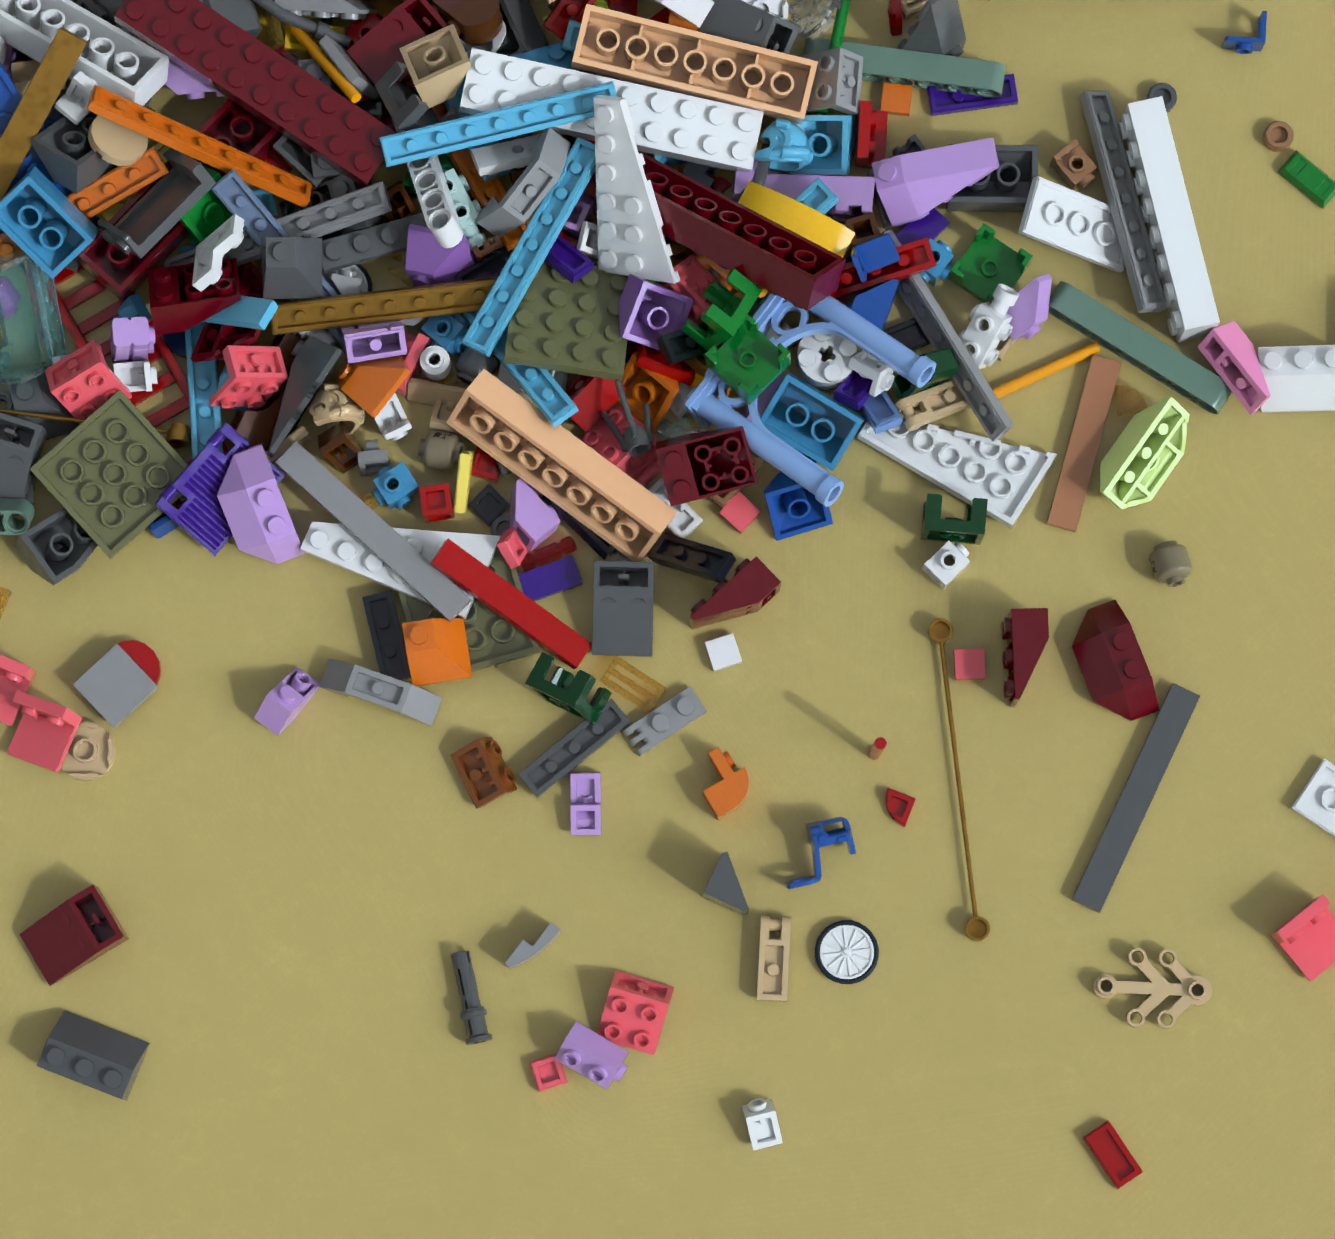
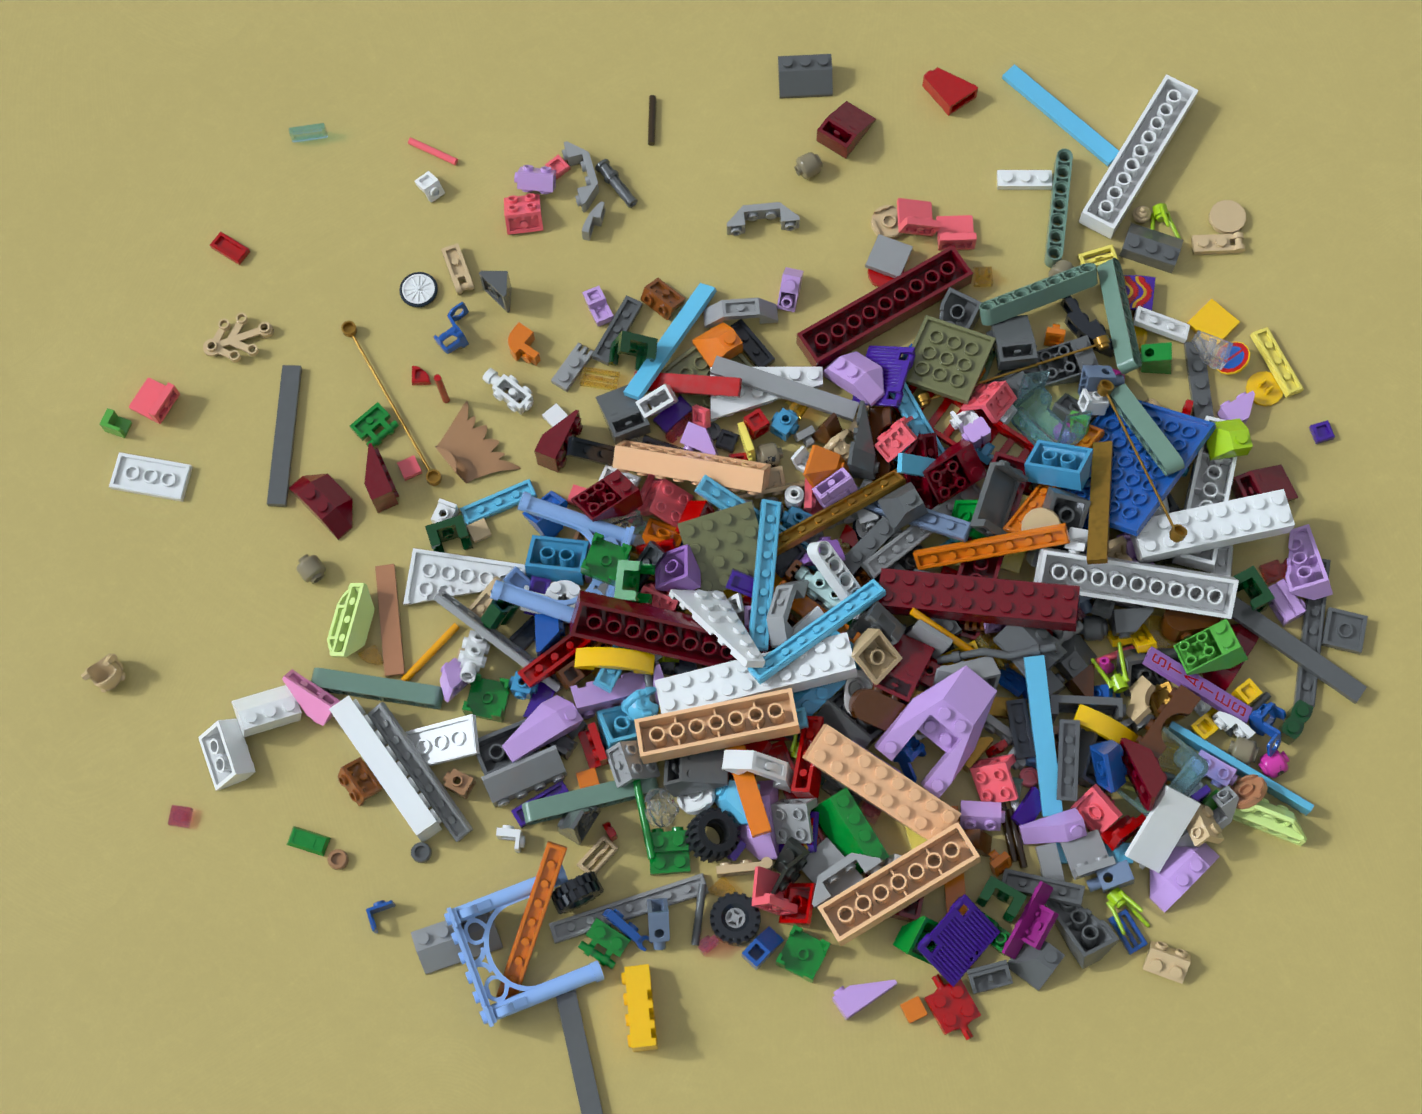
camera: 160 degrees right, 10 degrees down
white plate [192,214,244,292] -> none
dark grey plant [601,379,654,456] -> none
blue bracket [851,233,900,282] -> none
none -> dark orange bracket [338,757,383,806]
none -> green plate [350,402,399,447]
none -> coral bar [408,137,458,165]
none -> medium nougat piece [435,401,521,483]
none -> medium azure tile [460,479,537,525]
none -> tan tile [467,518,492,544]
none -> light grey slope [481,745,567,807]
none -> white brick [482,368,534,415]
none -> white bracket [496,825,526,853]
none -> light grey slope [562,141,599,212]
none -> medium azure tile [623,283,717,400]
none -> white torso [635,384,678,418]
none -> dark brown bar [648,95,656,146]
none -> light grey slope [727,202,800,236]
none -> dark tan head [794,152,823,179]
none -> dark red brick [796,245,973,368]
none -> red tile [838,524,858,548]

